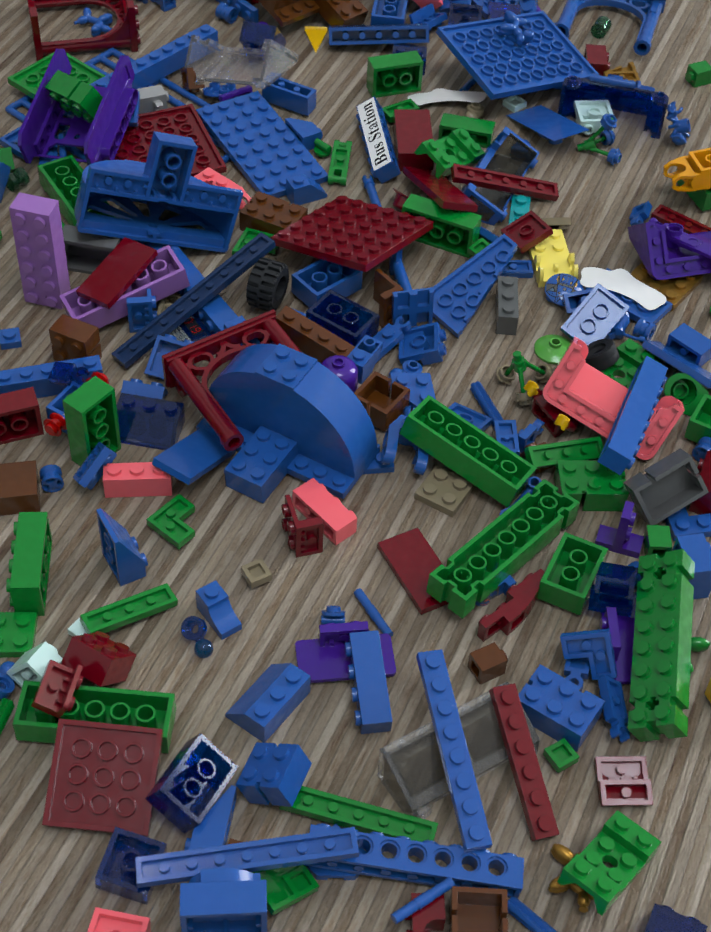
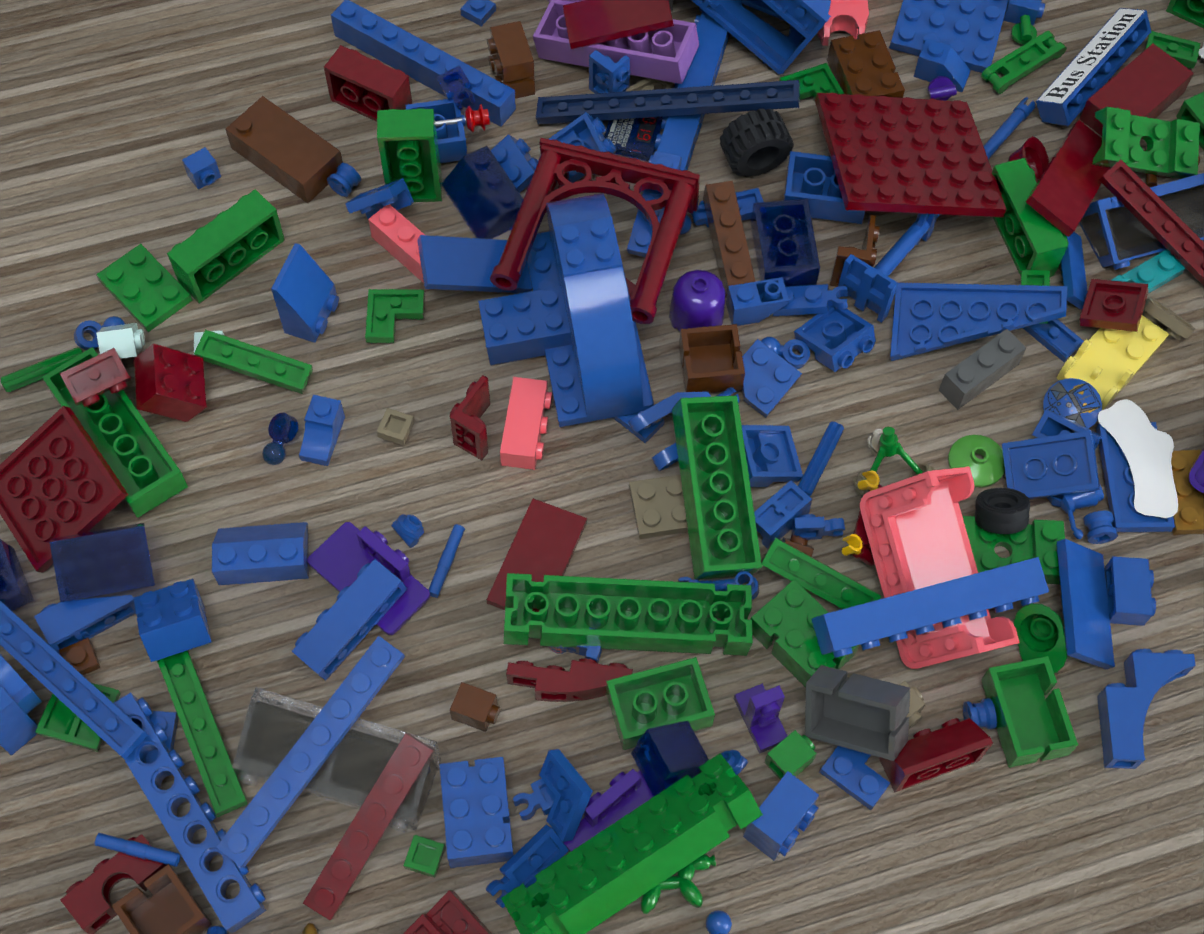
camera: 50 degrees right, 15 degrees up
none -> dark purple plate [928,76,957,100]

